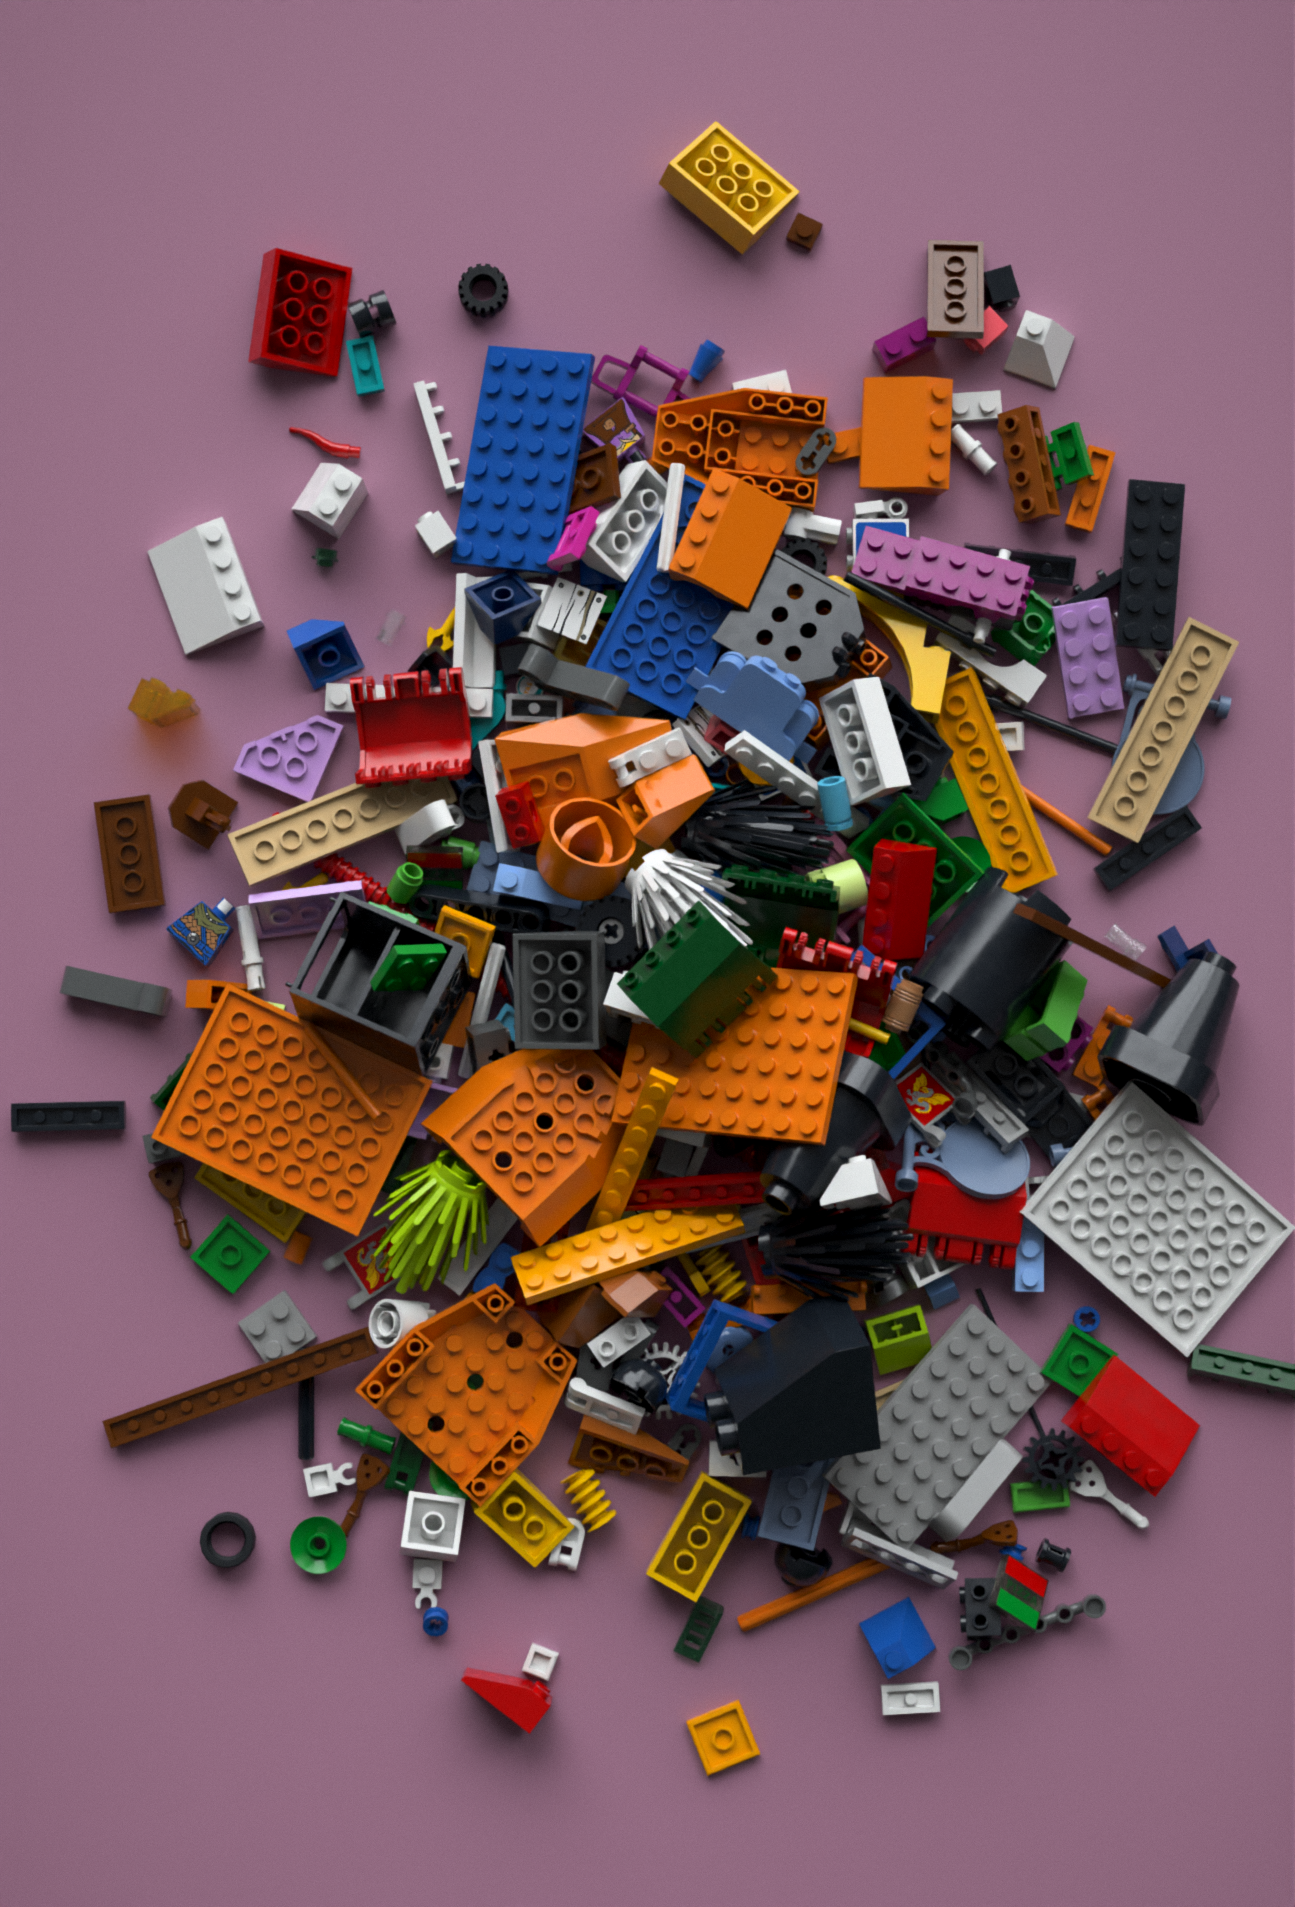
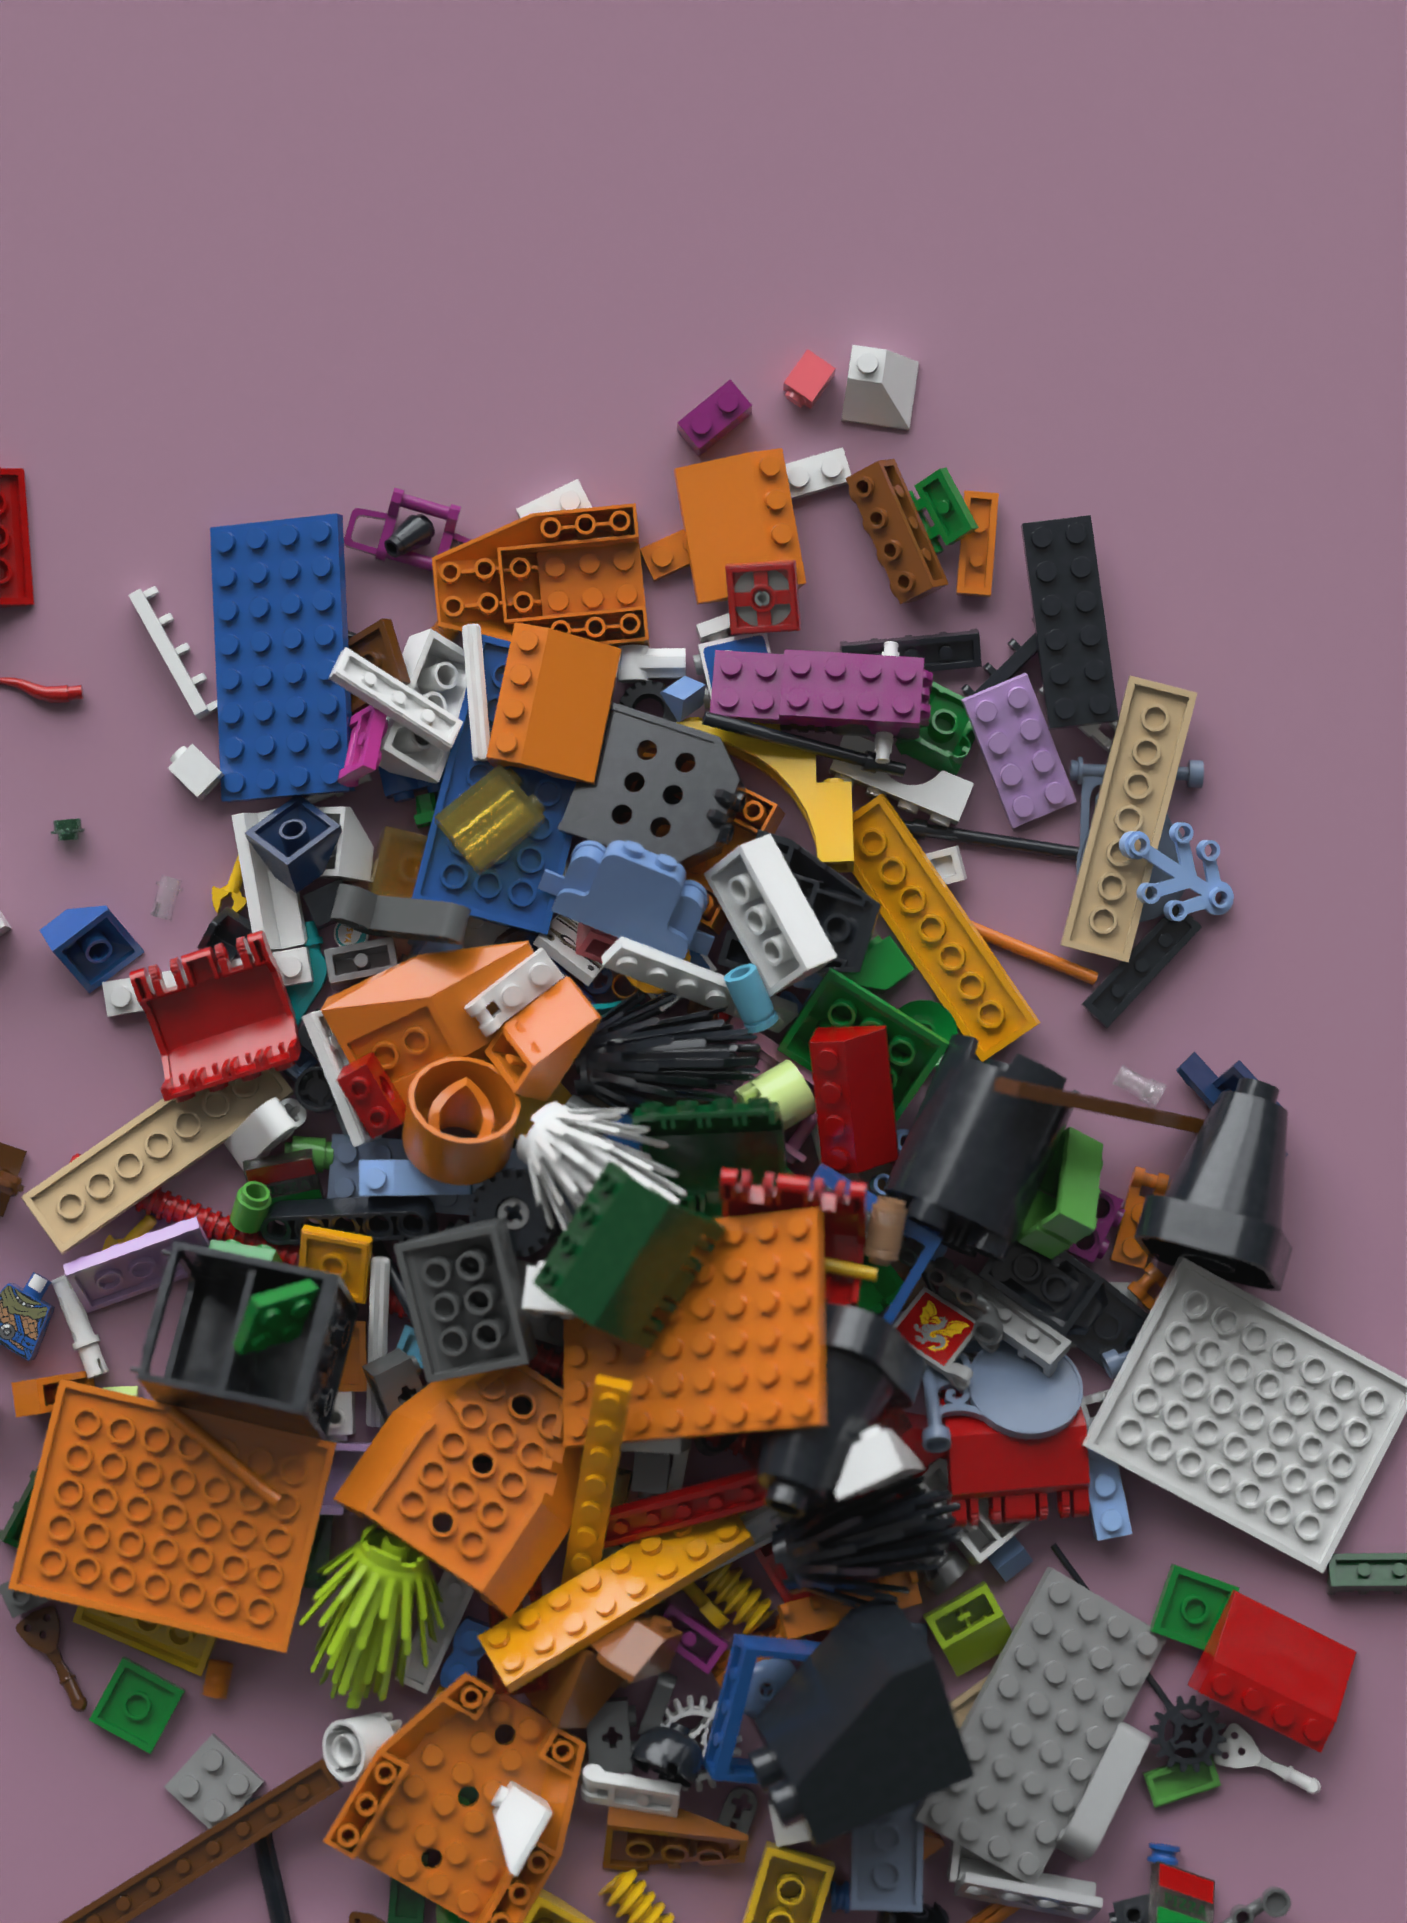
camera: 15 degrees left, 0 degrees up
lavender plate [233,715,344,802] -> none
white slope [291,463,368,539] -> none
flag [322,1222,403,1309] -> none
green pin [337,1417,396,1455] -> none
teal plate [346,335,385,397] -> none
black wheel [347,290,397,338] -> none
black tyre [458,263,508,318] -> none
white sticker [537,577,607,644] -> none
torso [582,397,647,463] -> none
white brick [587,1317,651,1368] -> none
yellow slope [659,121,800,255] -> none
blue cone [688,339,725,383] -> none
reddish brown plate [786,212,823,251] -> none
dark grey beam [795,428,836,478] -> none
plate [927,240,984,339] -> none
reddish brown piece [930,1520,1018,1554] -> none
white pin [951,424,998,476] -> none
black brick [984,265,1020,312] -> none
black bush [1035,1538,1071,1573] -> none
blue bush [1073,1306,1100,1332] -> none
none -> white tile [329,647,463,753]
none -> black cone [384,514,435,558]
none -> clear yellow brick [434,764,545,876]
none -> white slope [491,1780,553,1876]
none -> medium blue slope [660,676,706,722]
none -> red piece [725,560,801,635]
none -> light blue plant [1119,822,1234,921]

